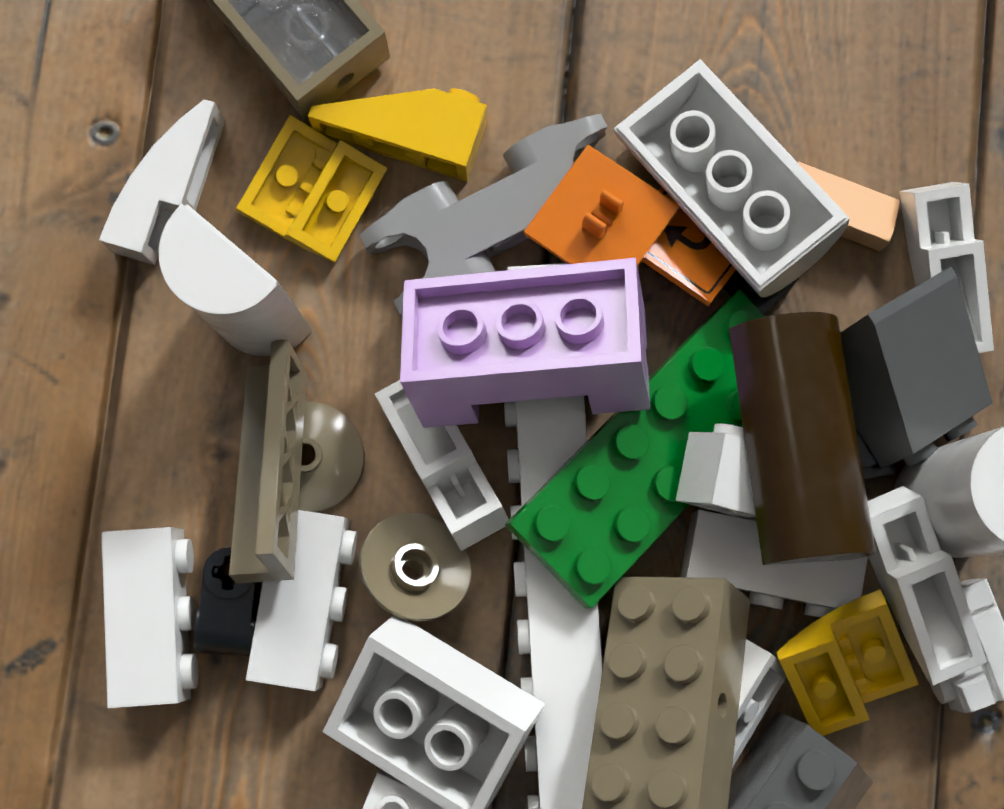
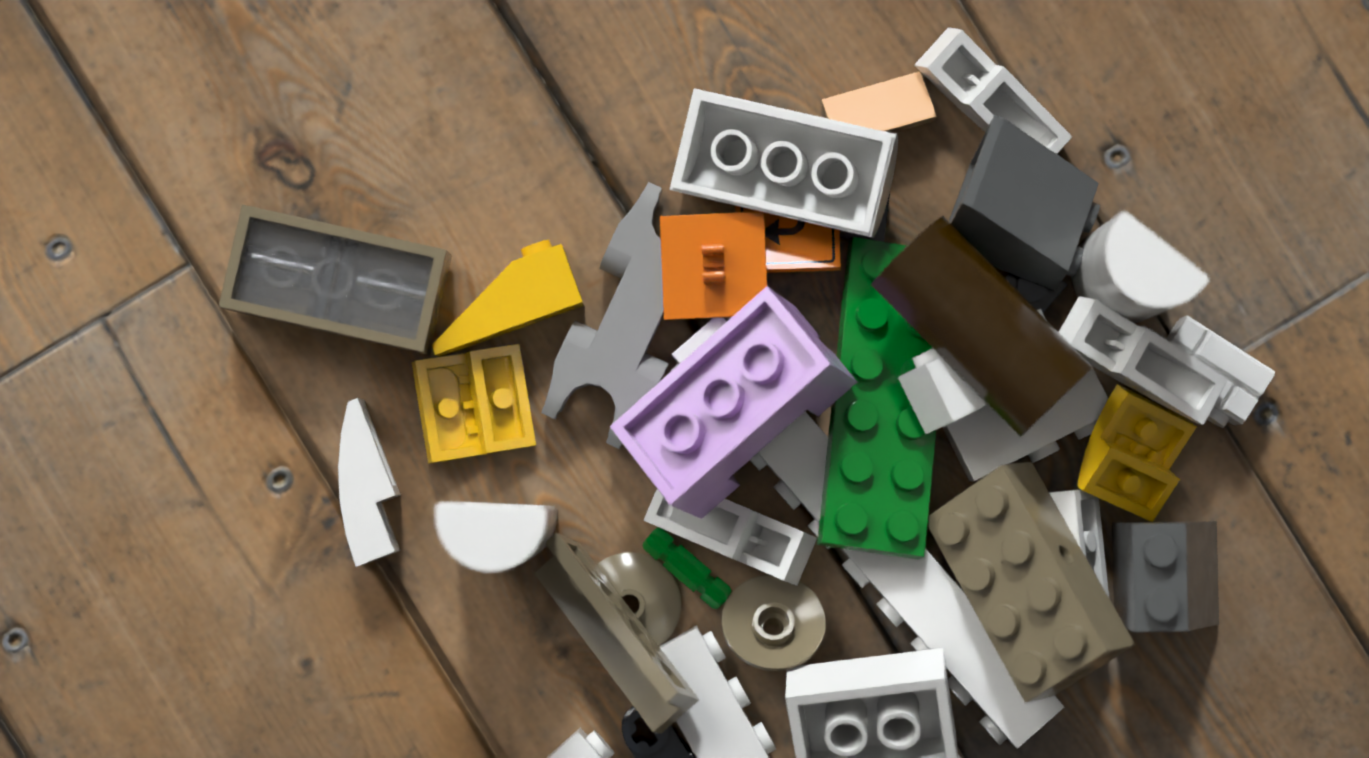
camera: 35 degrees left, 5 degrees up
none -> green axle [642,527,732,609]

